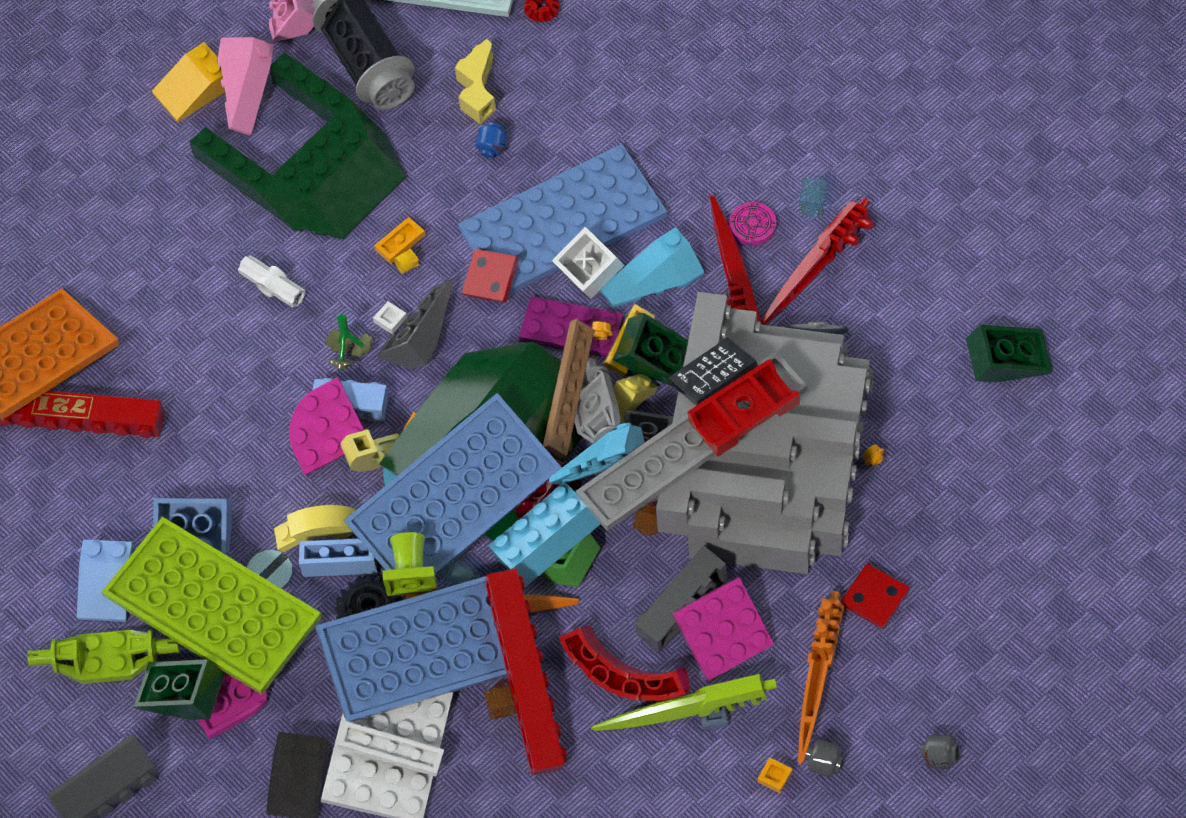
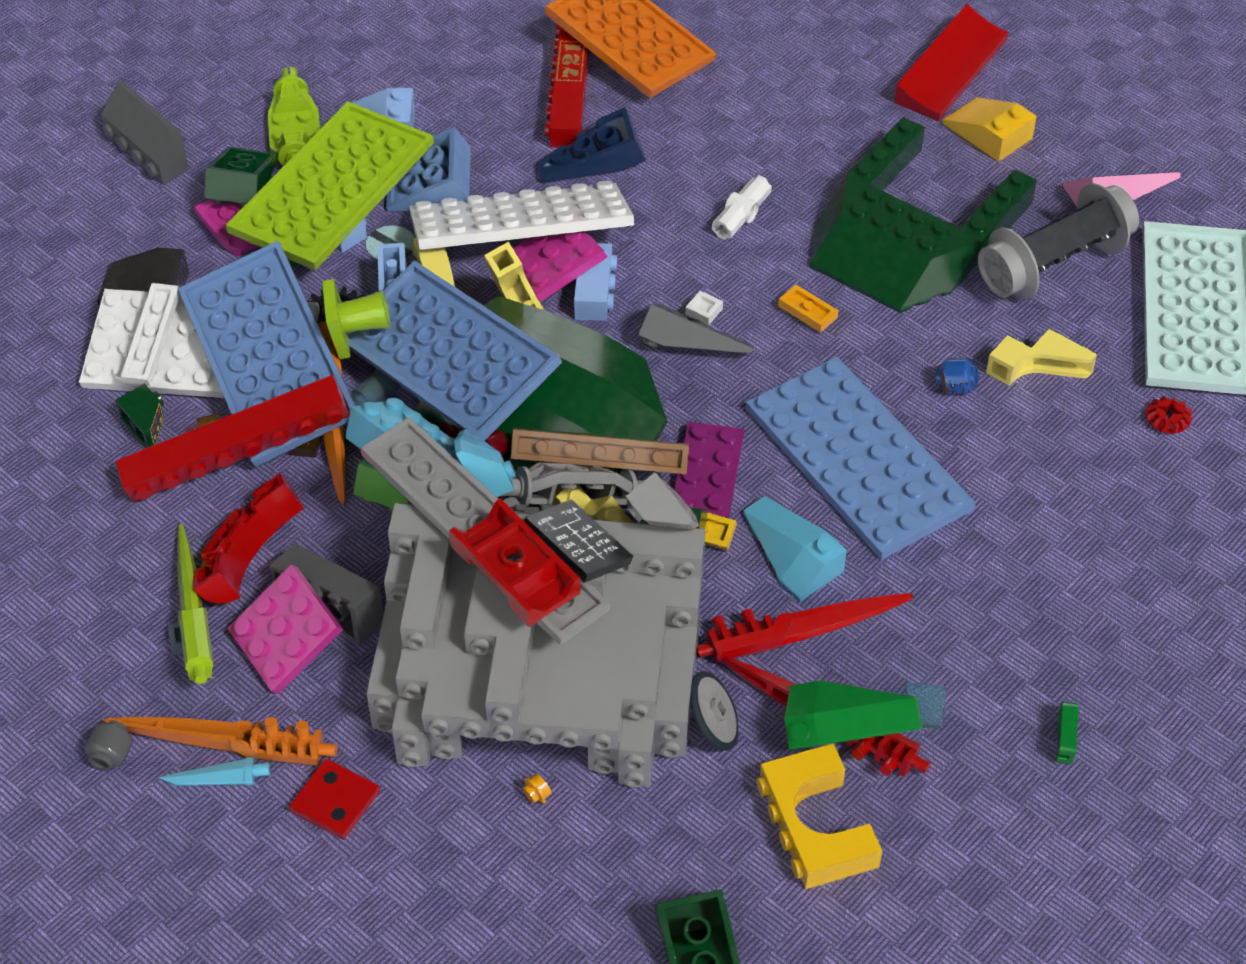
camera: 80 degrees right, 10 degrees down
bright pink wedge [218,37,274,136] -> none
olive plant [325,314,373,370] -> none
yellow hose [394,249,419,274] -> none
tile [462,249,519,303] -> none
white brick [552,227,624,299] -> none
light orange plate [592,322,612,340] -> none
dark pink tile [730,202,776,246] -> none
light orange plate [757,757,793,794] -> none
dark grey head [920,734,961,769] -> none
none -> dark green slope [115,384,164,448]
none -> medium azure bar [158,757,271,786]
none -> white plate [409,181,634,250]
none -> dark blue wedge [536,107,646,183]
none -> light grey wedge [626,472,699,529]
none -> yellow arch [756,743,882,889]
none -> green wedge [784,680,923,750]
none -> red arch [894,3,1009,122]
none -> green piece [1056,701,1079,764]

